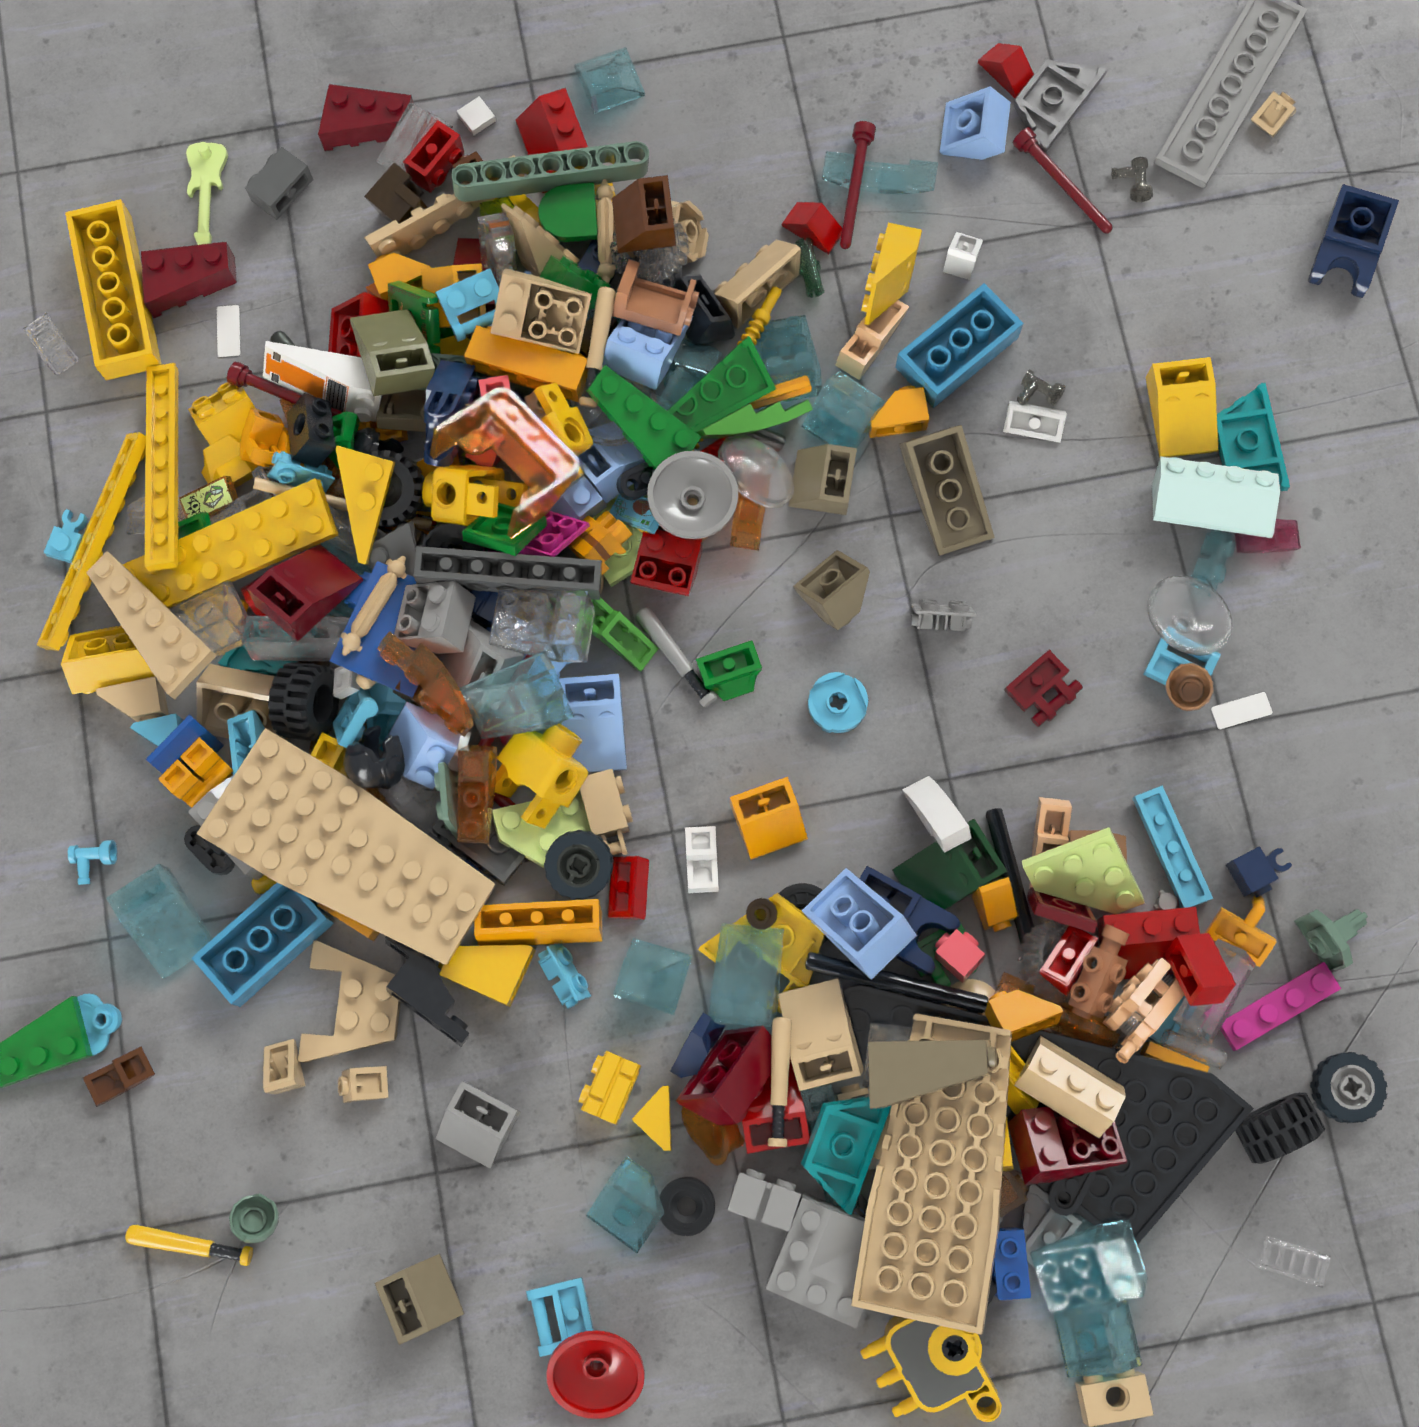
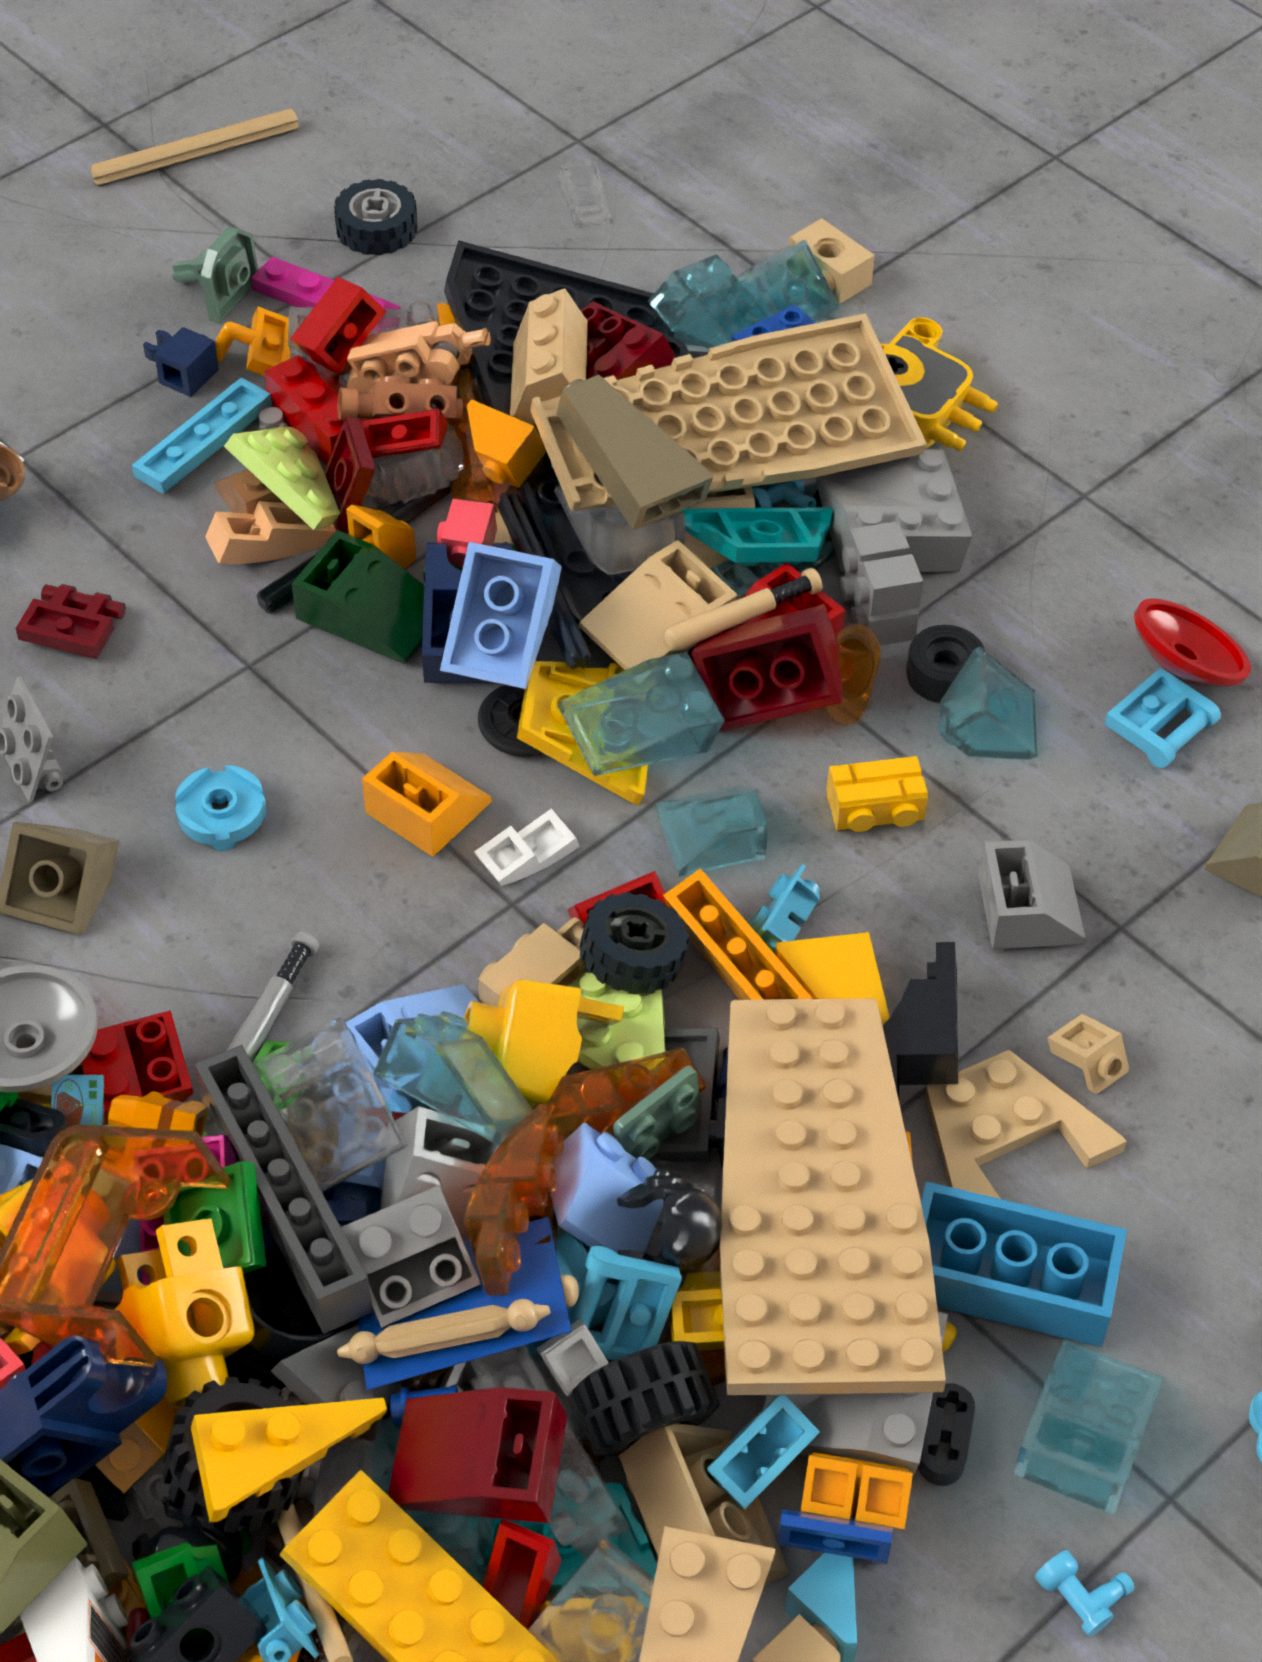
camera: 125 degrees left, 25 degrees down
tan slope [263,1039,306,1094] -> none
yellow slope [632,1086,672,1151] -> none
dark blue slope [670,1013,725,1078] -> none
green slope [696,640,762,701] -> none
dark brown plate [746,898,778,930] -> none
white slope [902,776,972,853] -> none
black tyre [1235,1092,1326,1164] -> none

